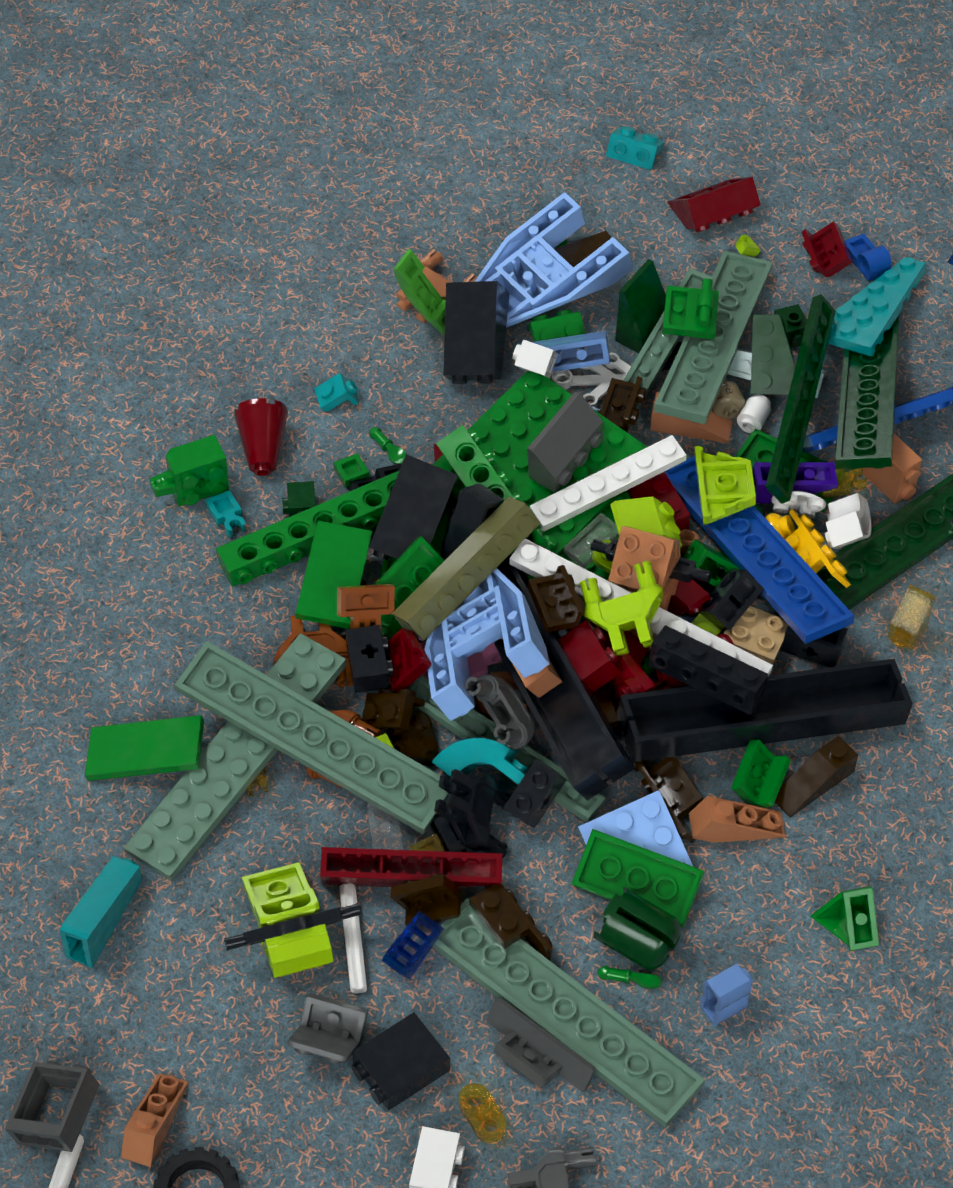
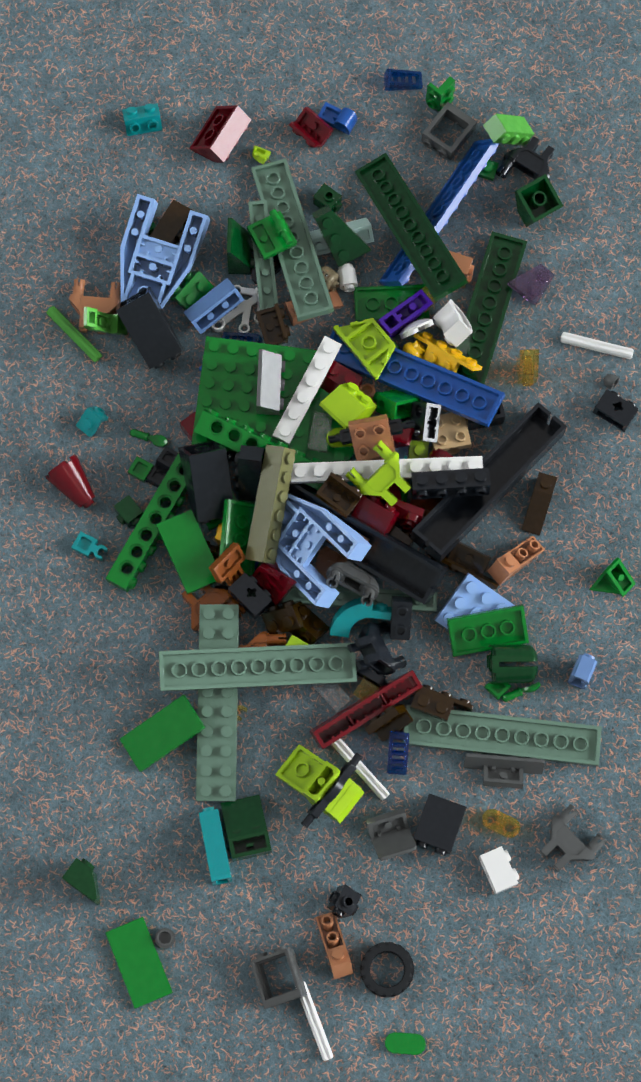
camera: 35 degrees left, 20 degrees up
green hinge [150,434,229,507] -> none
white brick [512,340,558,379] -> none
green bracket [731,740,791,807] -> none
dark green plate [765,294,836,504] -> none
teal wing [828,257,927,356] -> none
none -> bright green axle [46,306,102,362]
none -> dark green slope [221,795,272,862]
none -> black brick [327,884,362,918]
none -> green tile [484,683,512,700]

